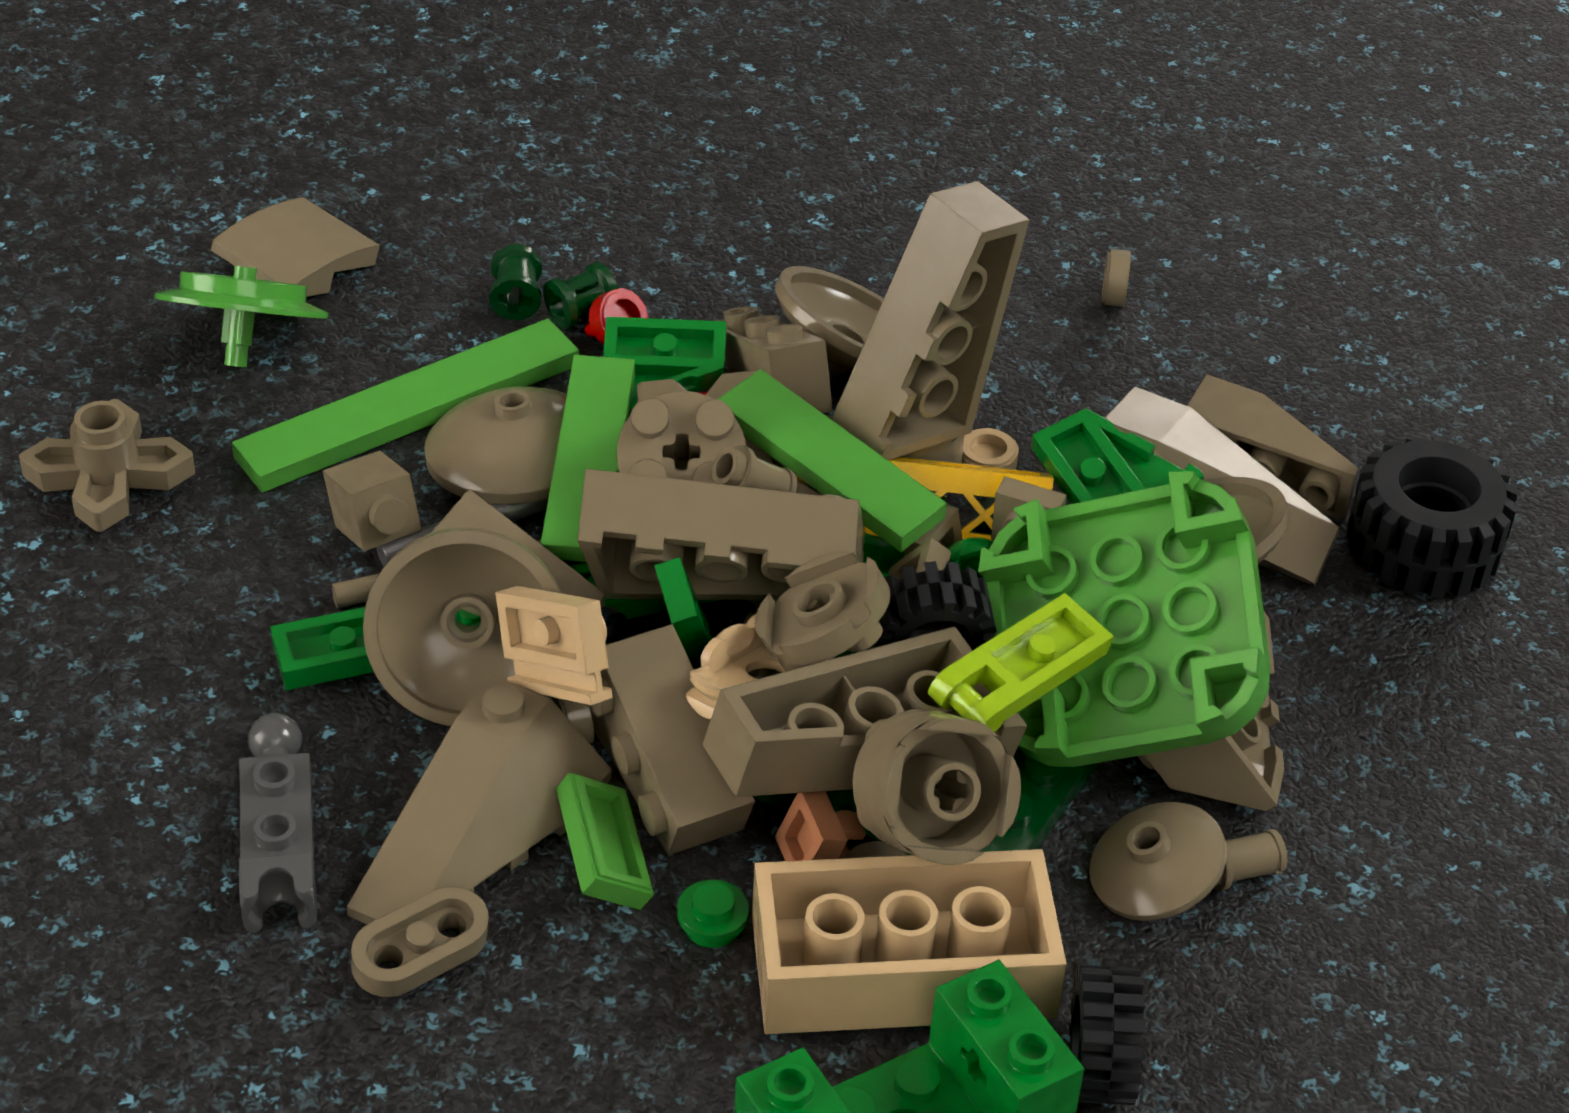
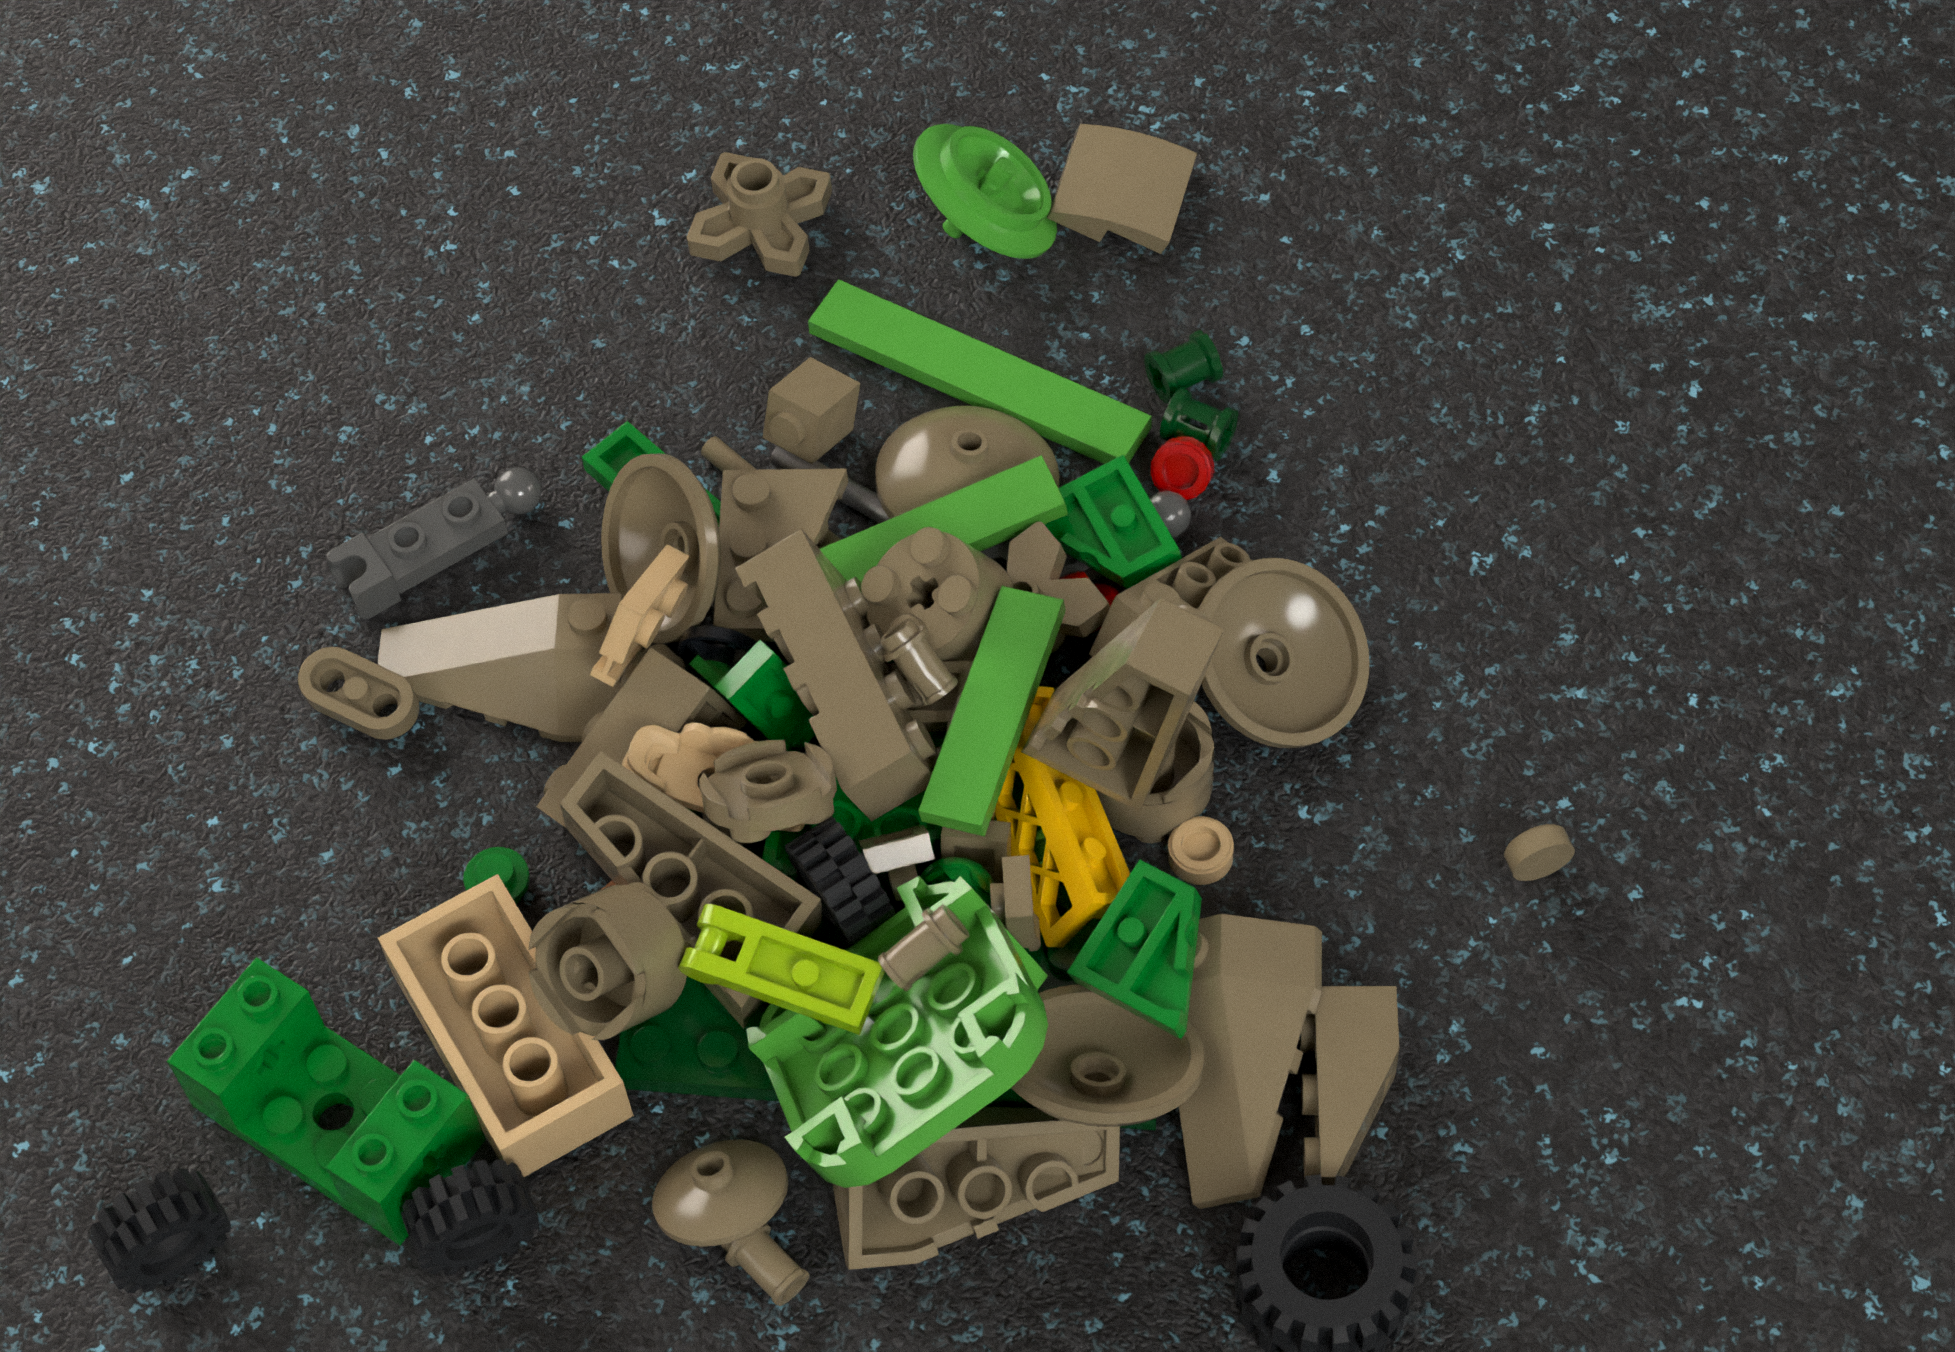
camera: 70 degrees right, 15 degrees up
bright green tile [556,773,654,910] -> none
none -> dark tan pin [878,904,970,992]

